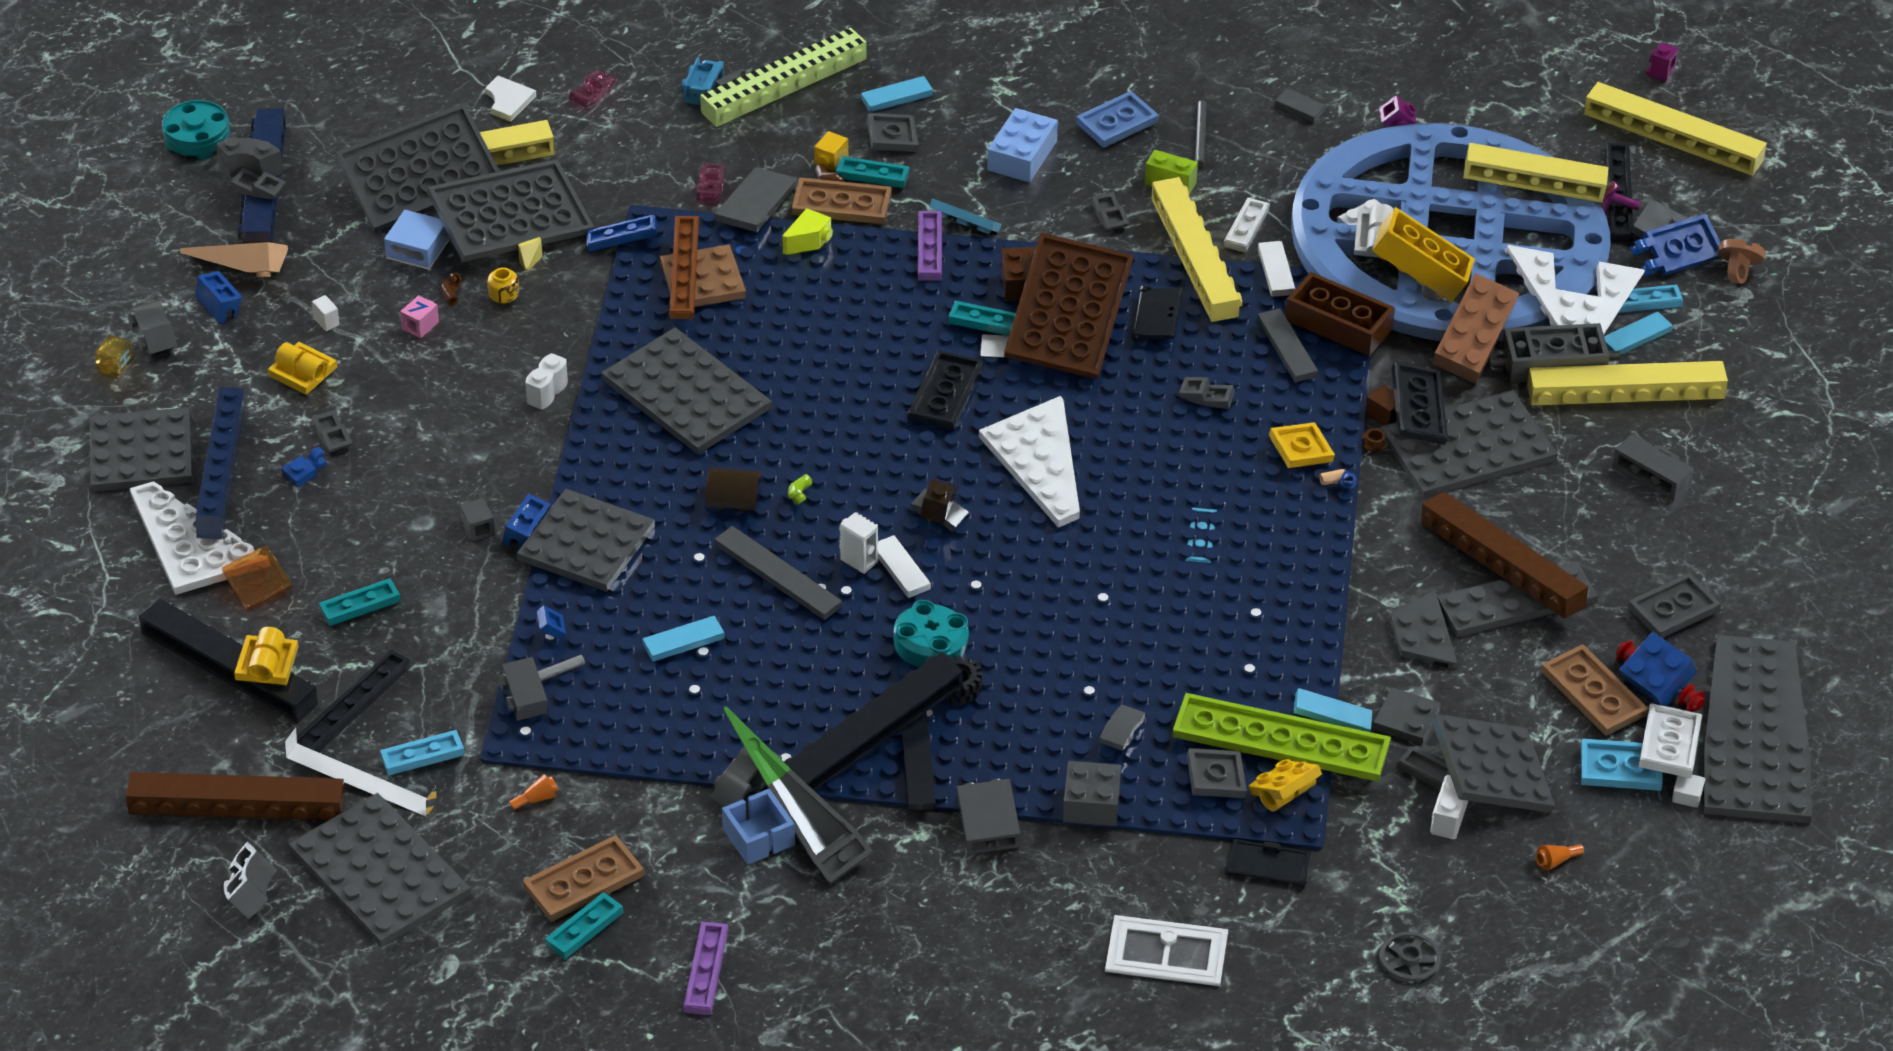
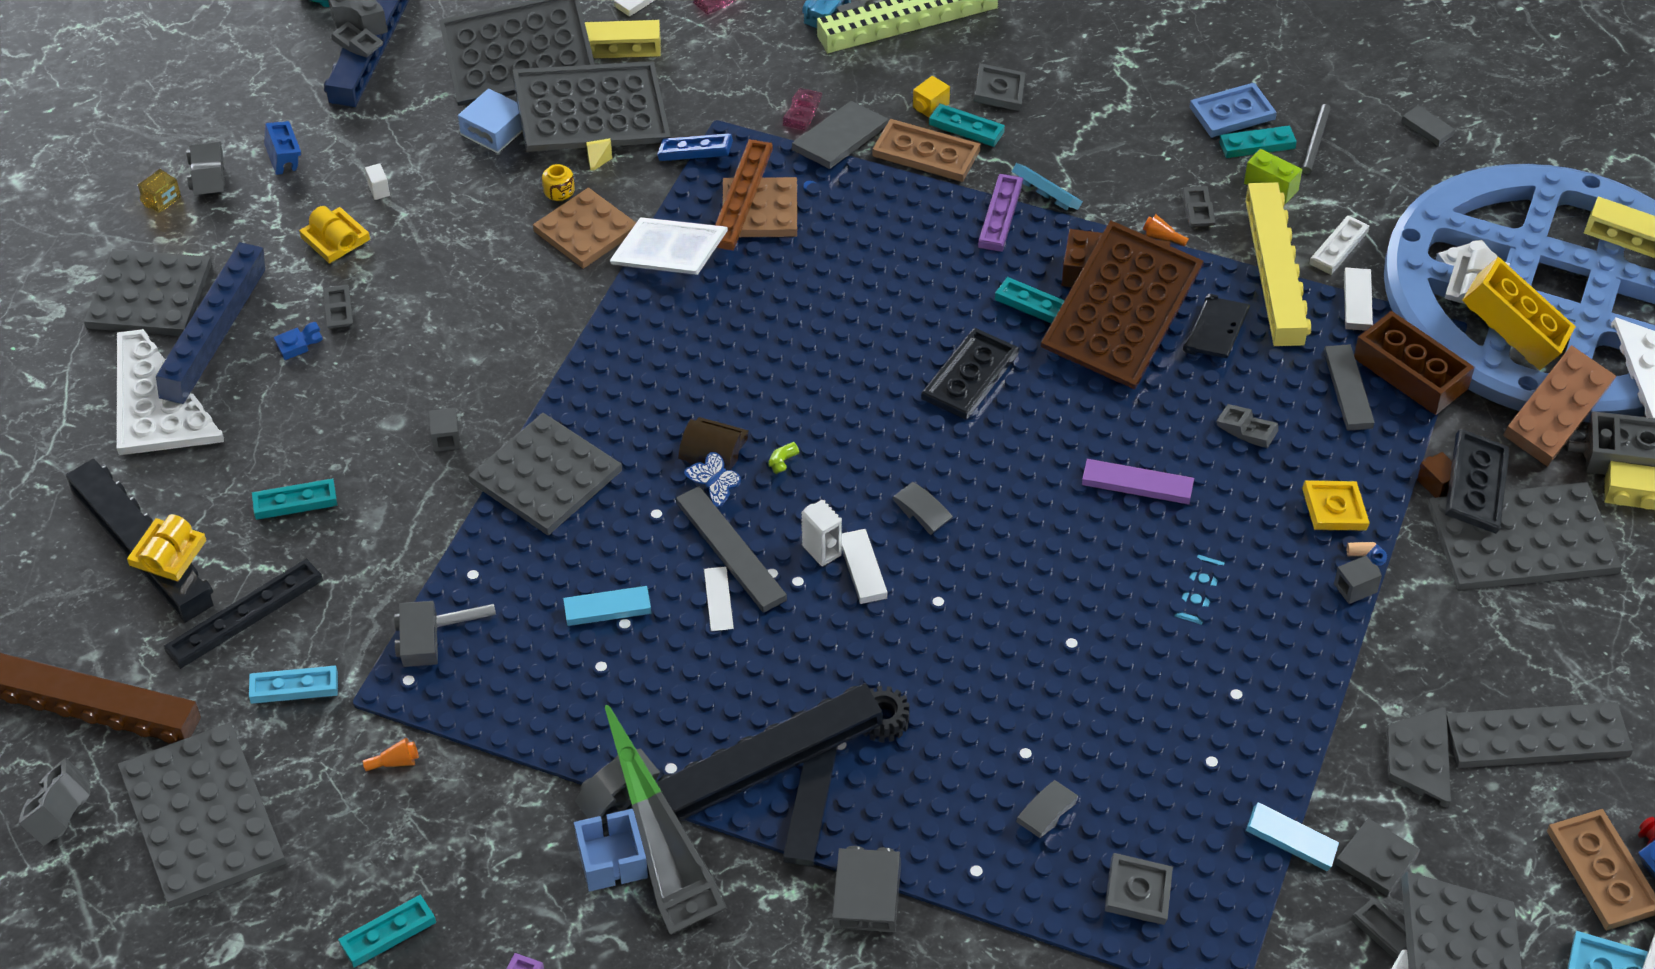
camera: 15 degrees right, 5 degrees up
light nougat wedge [180,242,288,278] -> none
clear orange tile [222,545,293,611] -> none
white sticker [285,728,437,817] -> none
bright pink brick [400,295,439,338] -> none
reddish brown arm [440,273,462,306] -> none
blue hinge [502,493,551,550] -> none
medium nougat plate [523,835,644,922] -> none
white brick [525,353,568,410] -> none
blue plate [537,605,566,640] -> none
dark grey plate [601,327,772,454] -> none
neon yellow slope [782,208,833,255] -> none
reddish brown arm [815,164,844,182] -> none
medium azure tile [861,76,933,113] -> none
teal piece [893,600,969,667] -> none
dark brown slope [920,478,959,524] -> none
white wing [979,396,1080,528] -> none
white sticker [981,335,1009,357] -> none
light blue brick [987,108,1058,183] -> none
dark grey brick [1063,761,1121,826] -> none
lime plate [1173,693,1391,782] -> none
yellow plate [1248,759,1322,812] -> none
reddish brown plate [1362,428,1388,451] -> none
magenta brick [1379,95,1417,128] -> none
reddish brown brick [1421,491,1588,619] -> none
none -> medium nougat plate [533,188,636,269]
none -> clear door [610,218,728,275]
none -> blue animal [684,452,741,508]
none -> white sticker [704,567,734,631]
none -> medium lavender tile [1082,459,1194,504]
none -> orange cone [1143,214,1189,246]
none -> teal plate [1219,126,1297,158]
none -> dark grey brick [1334,556,1382,604]

